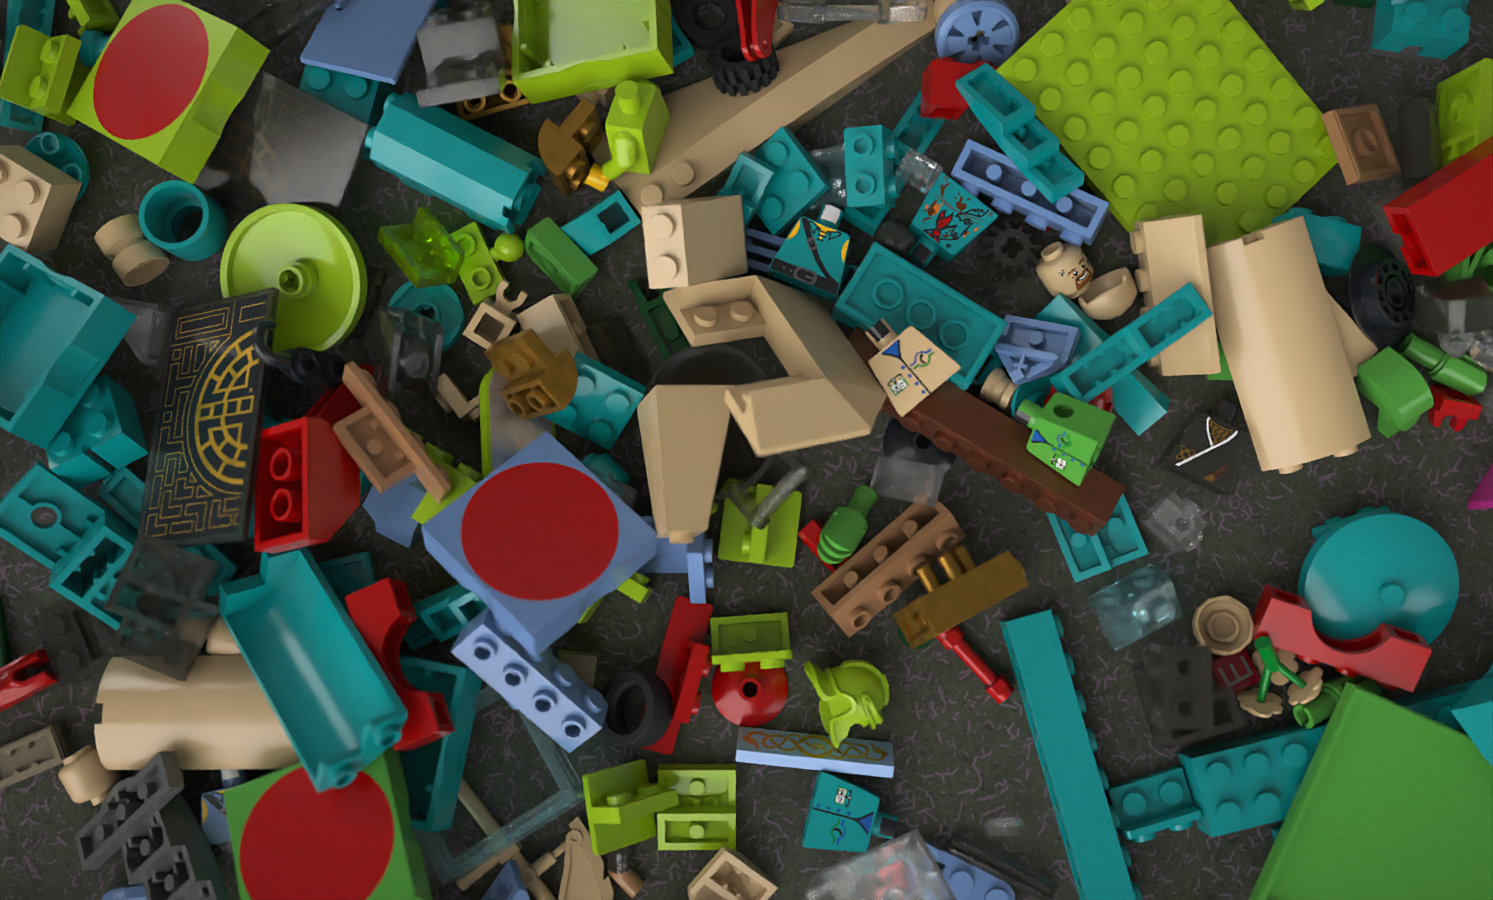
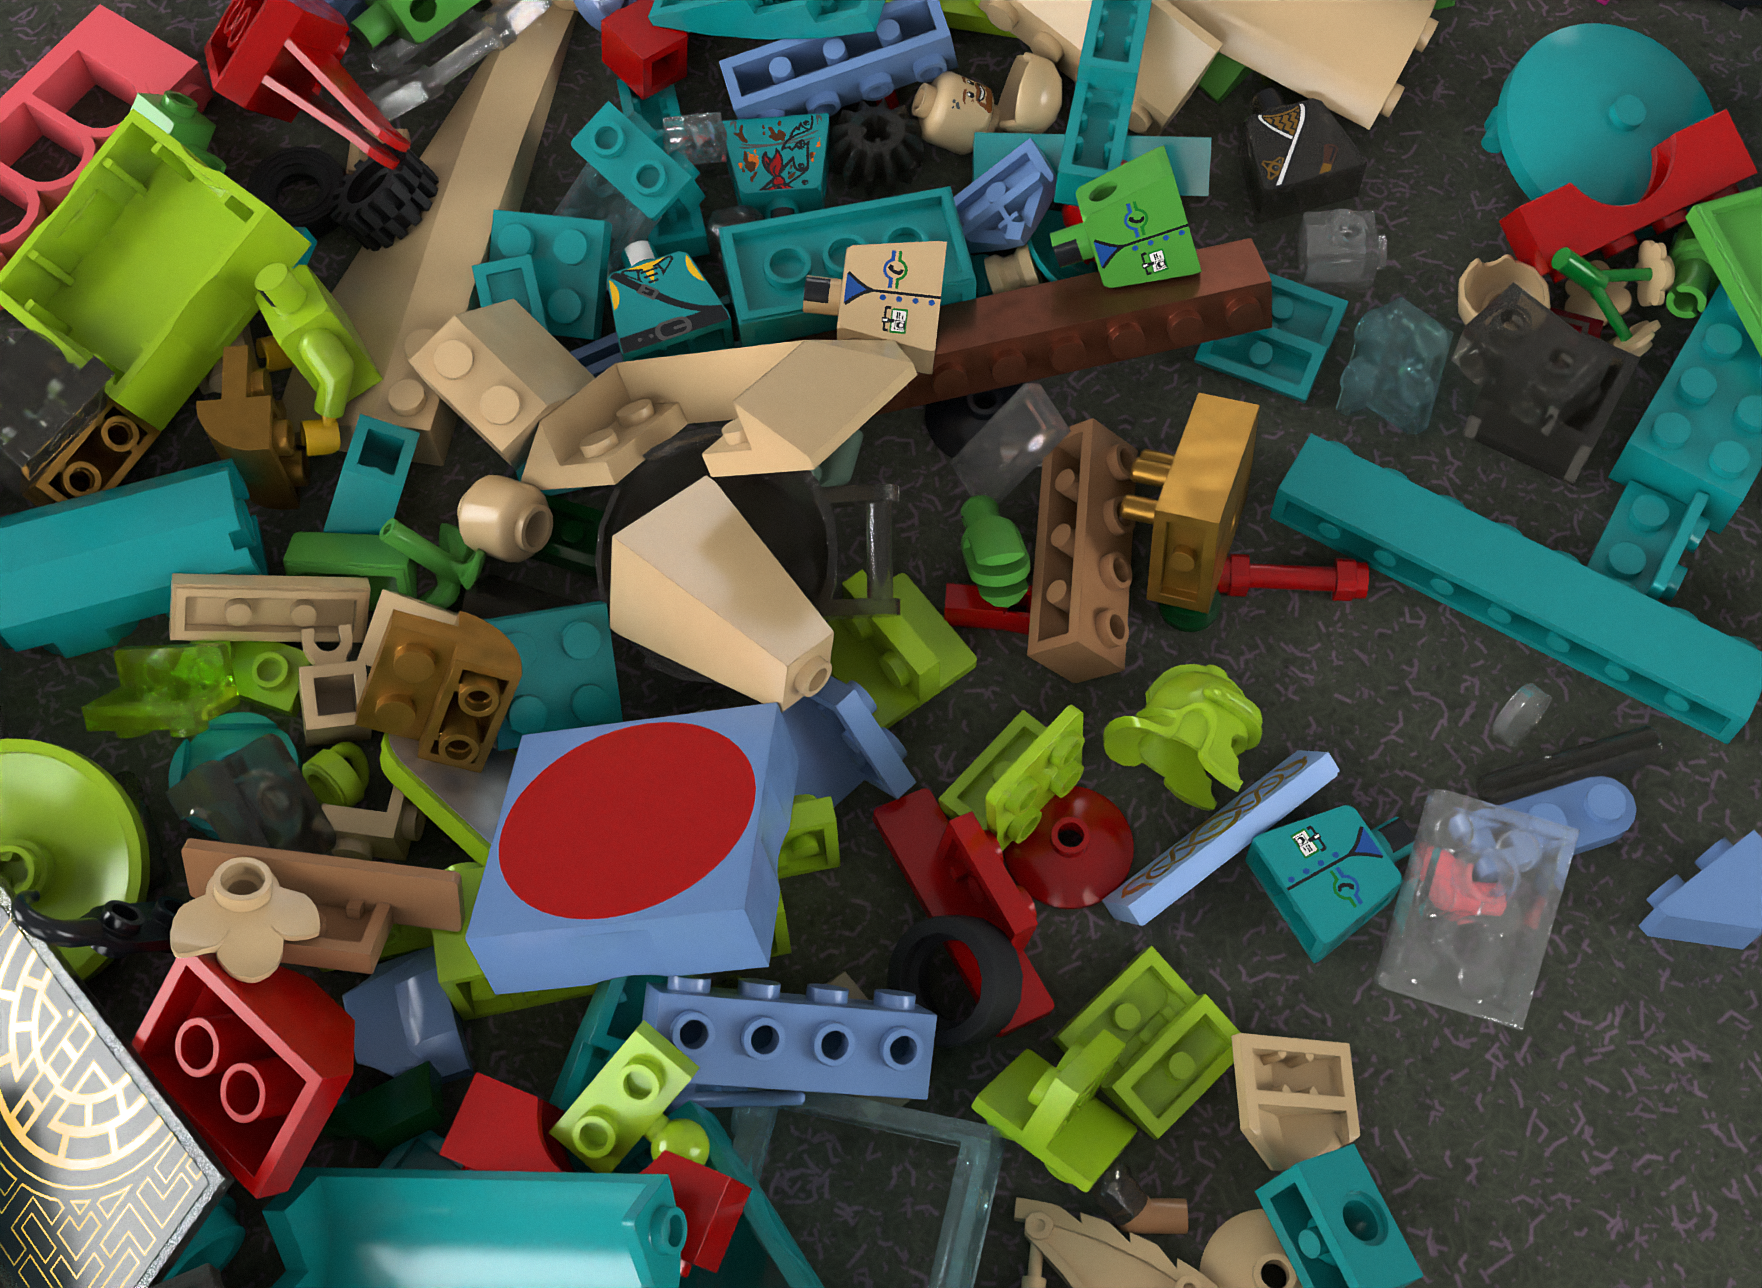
camera: 40 degrees left, 20 degrees down
none -> tan tile [169,573,370,643]
none -> tan plate [170,857,320,983]
none -> lime tile [302,742,370,808]
none -> dark green tile [322,1060,445,1153]
none -> bright green plant [379,518,487,609]
none -> tan head [457,475,553,563]
none -> lime plate [549,1020,710,1173]

